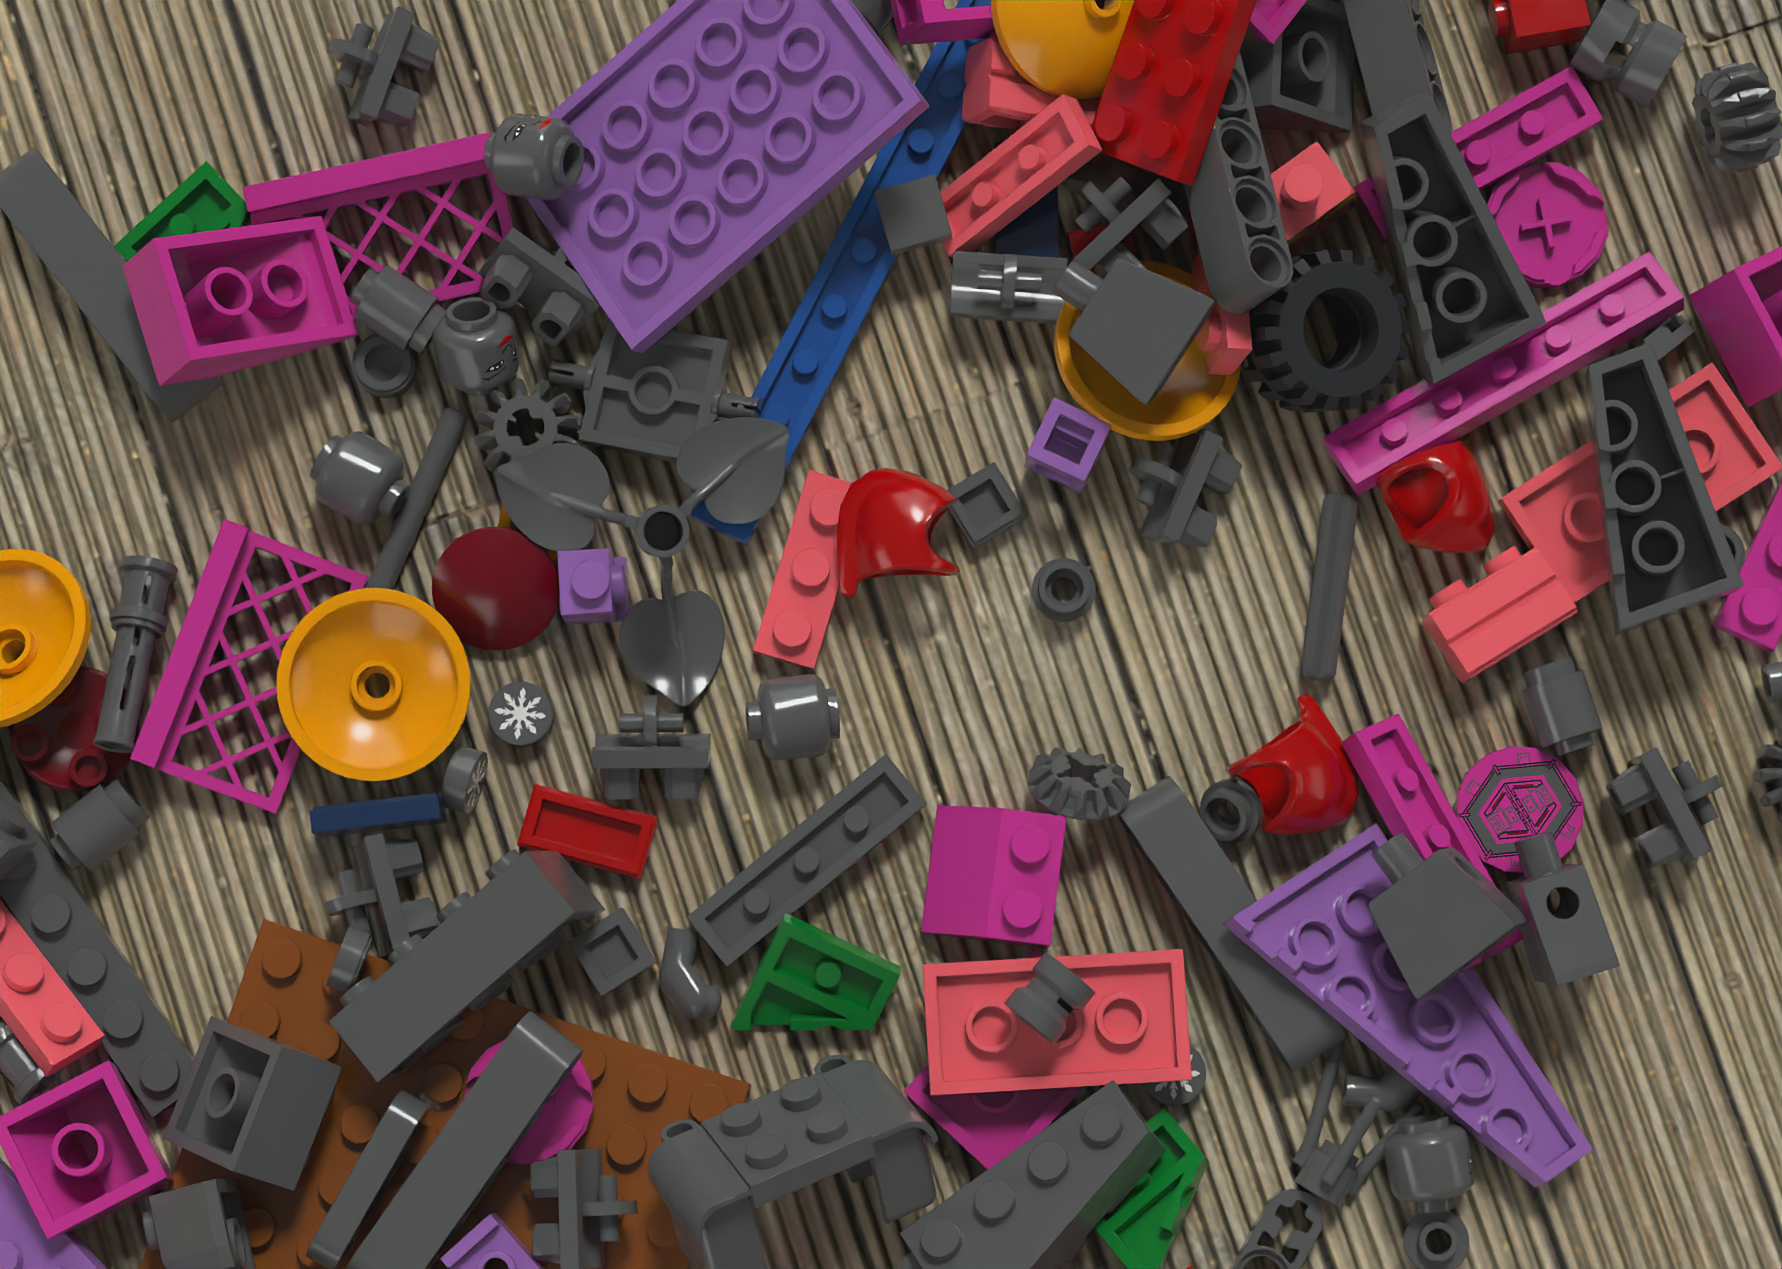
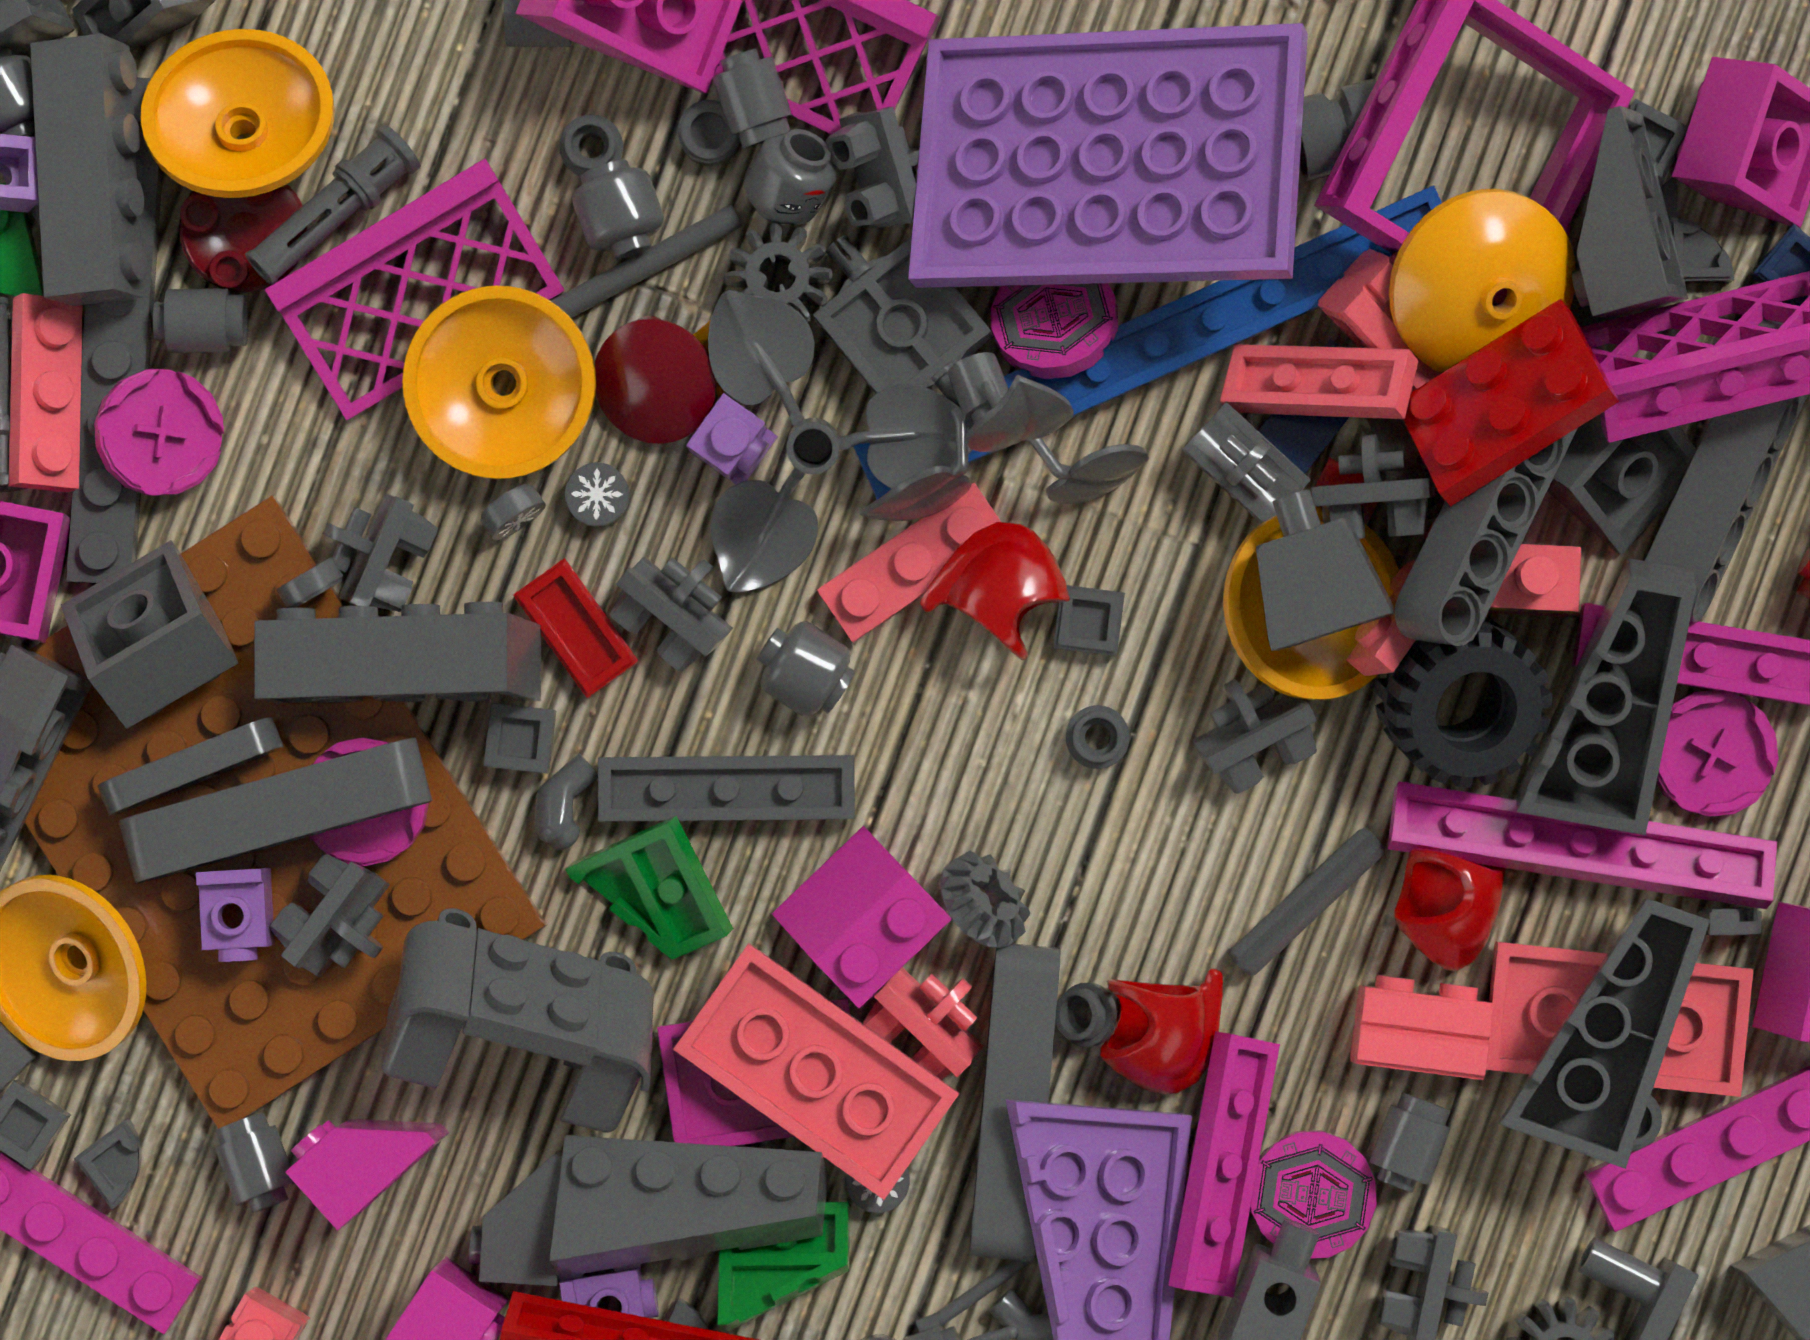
camera: 35 degrees right, 5 degrees up
dark blue tile [309,793,447,838] -> none
dark grey head [484,113,584,201] -> none
dark grey tile [874,174,952,256] -> none
dark grey wheel [1004,952,1095,1045] -> none
medium lavender brick [1024,397,1111,494] -> none
dark grey torso [1369,832,1529,999] -> none
none -> dark pink tile [94,369,224,496]
none -> dark grey plate [559,114,623,177]
none -> dark grey plant [858,352,1149,521]
none -> coral hips [863,967,983,1080]
none -> tile [991,283,1118,379]

